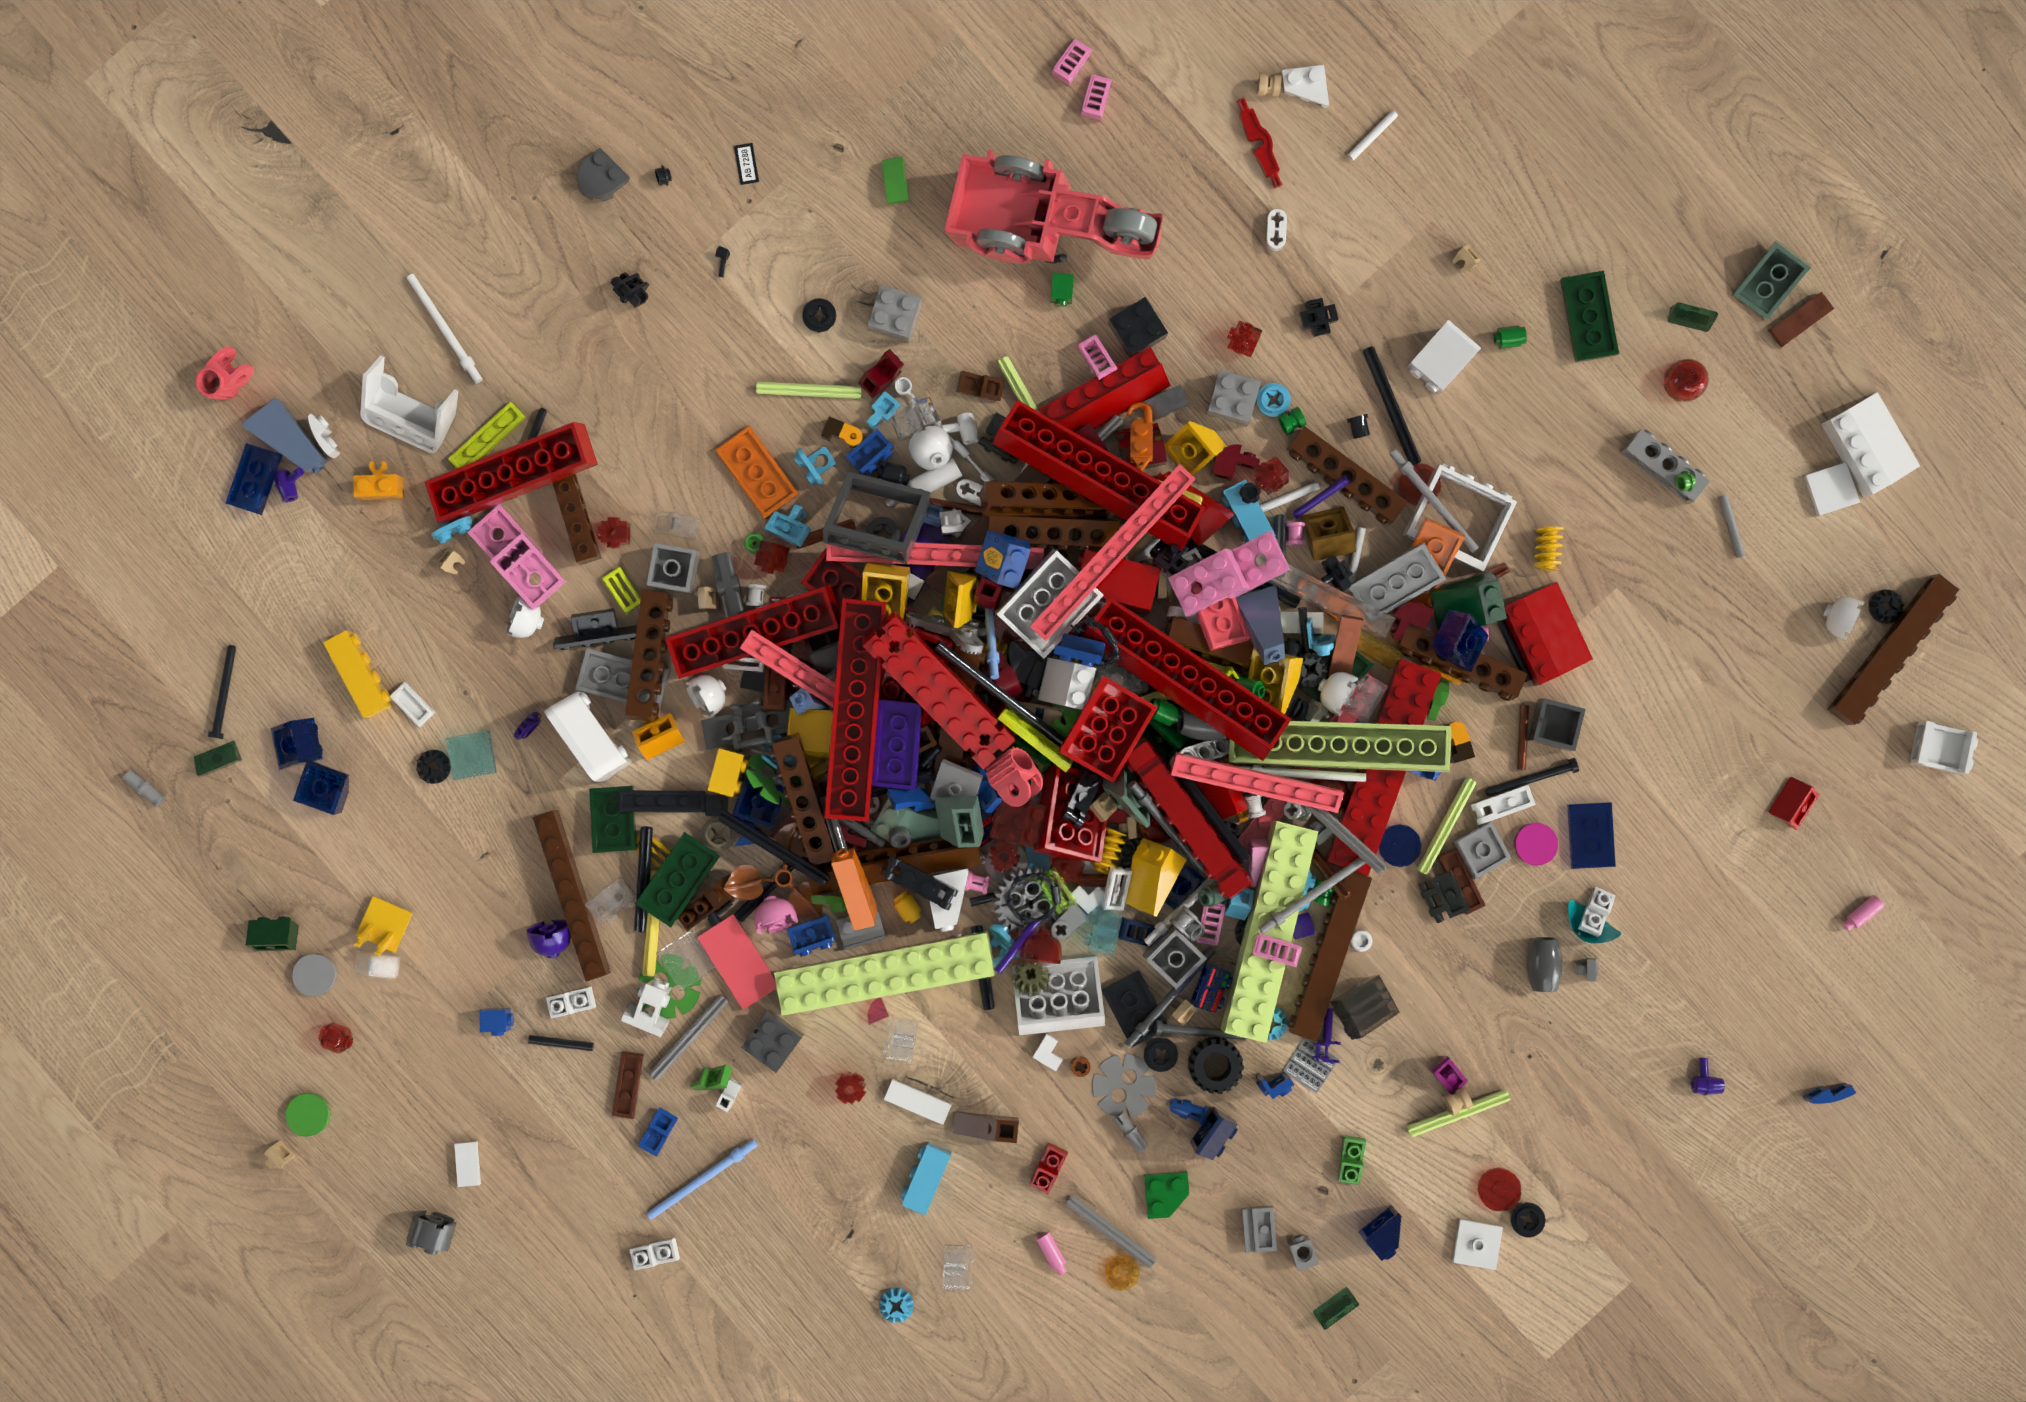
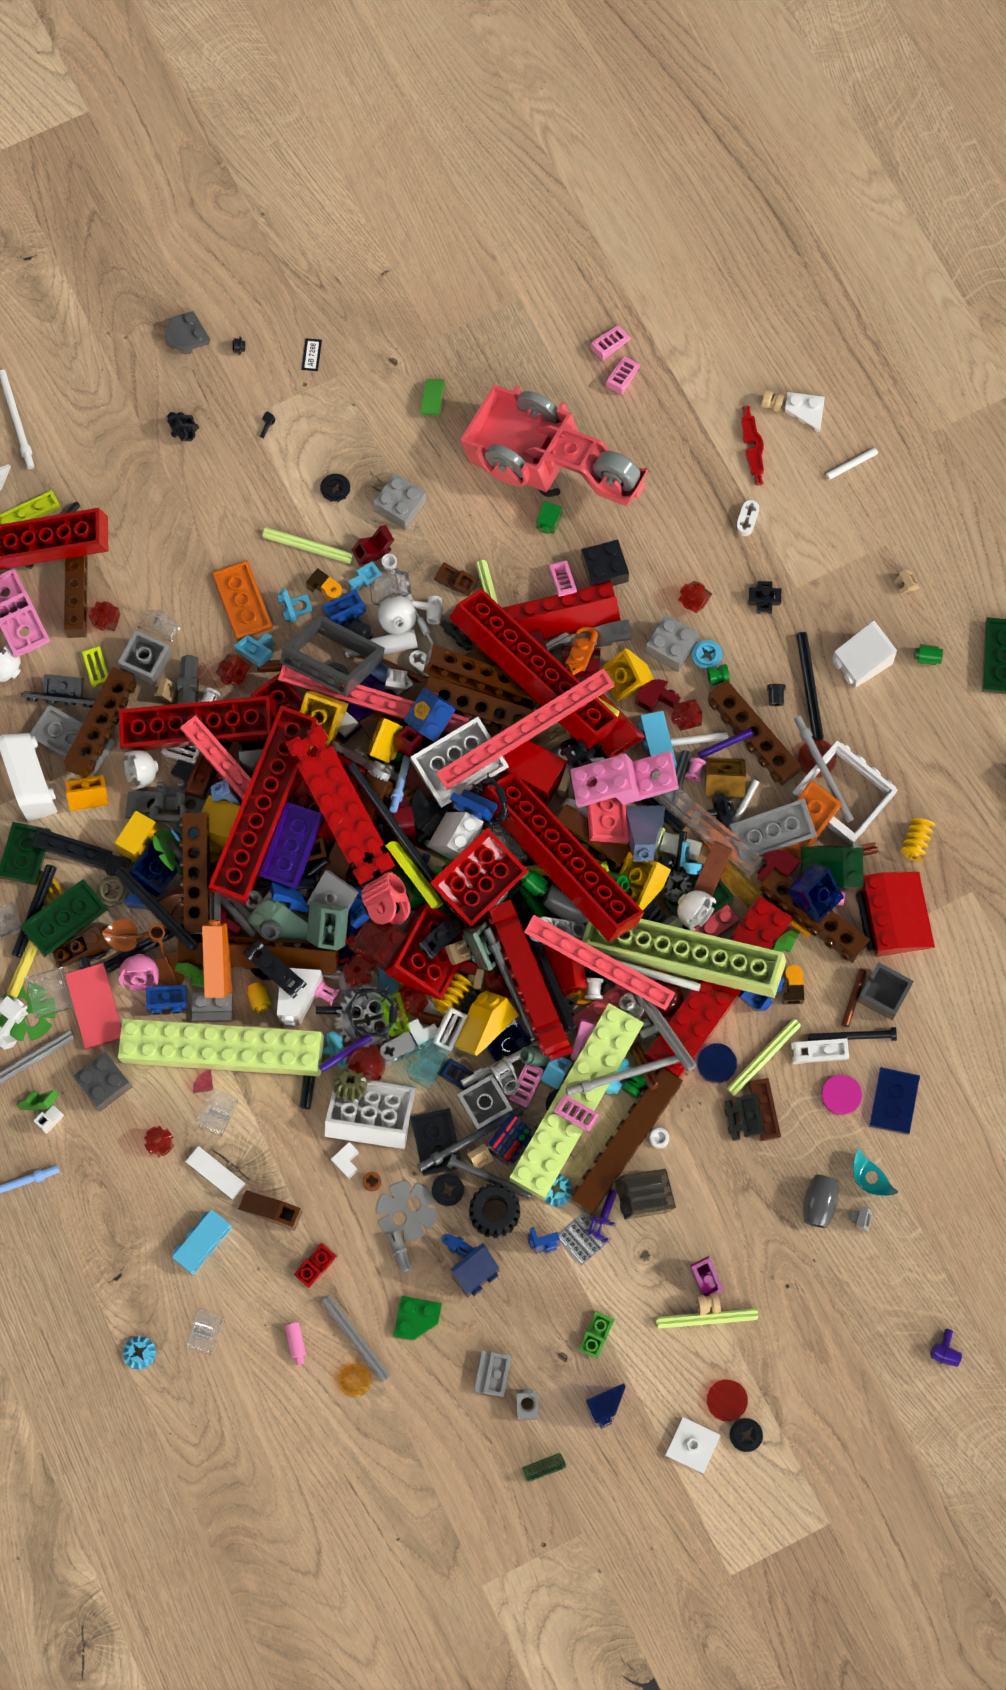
camera: 15 degrees right, 15 degrees down
bright green plate [744,533,765,554] -> none
black plate [1239,483,1261,504] -> none
dark purple slope [1293,912,1316,940] -> none
clear brick [1344,675,1388,723] -> none
light grey plate [1453,821,1512,879] -> none
white slope [1578,887,1616,938] -> none

